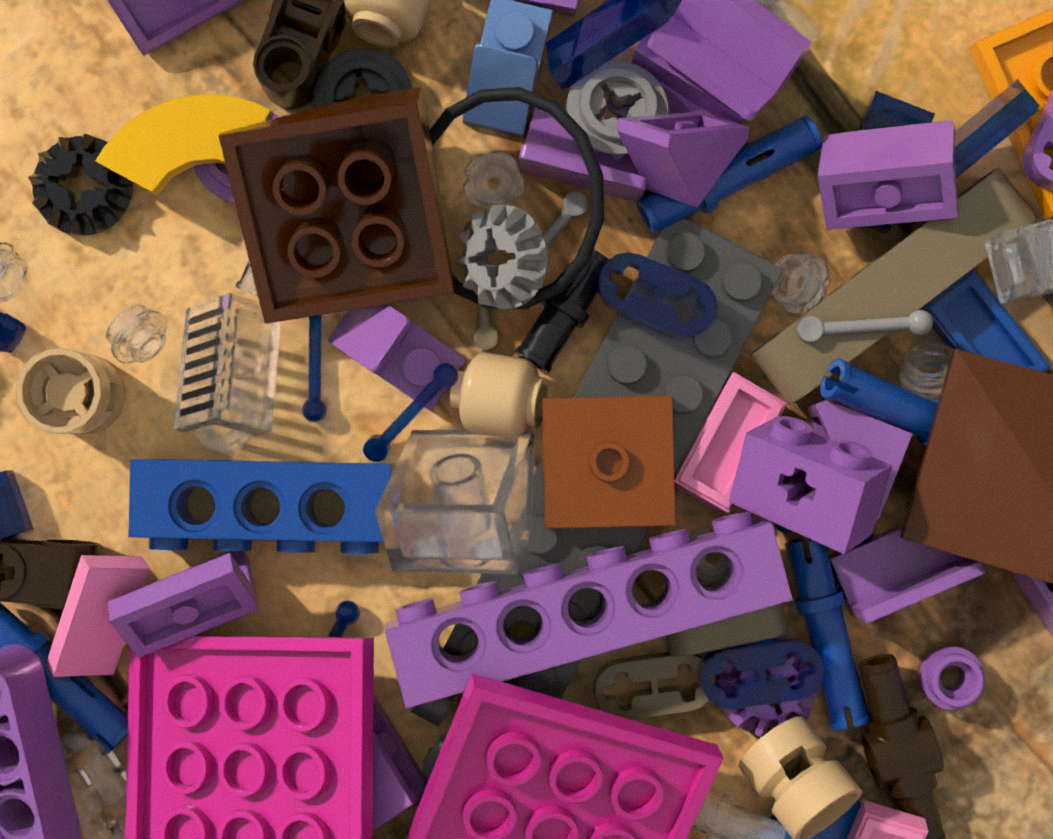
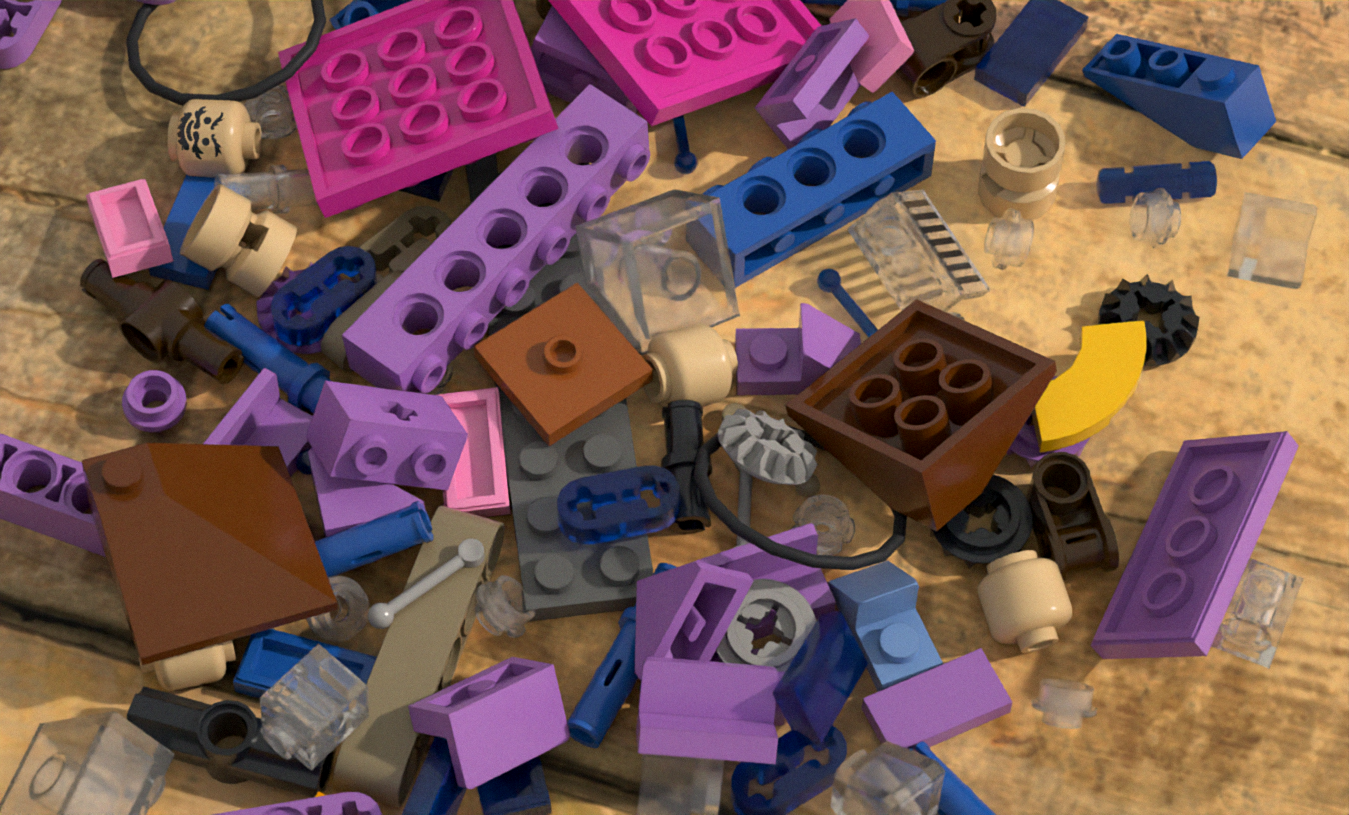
camera: 145 degrees right, 30 degrees down
clear blue hinge [363,363,458,462] -> none

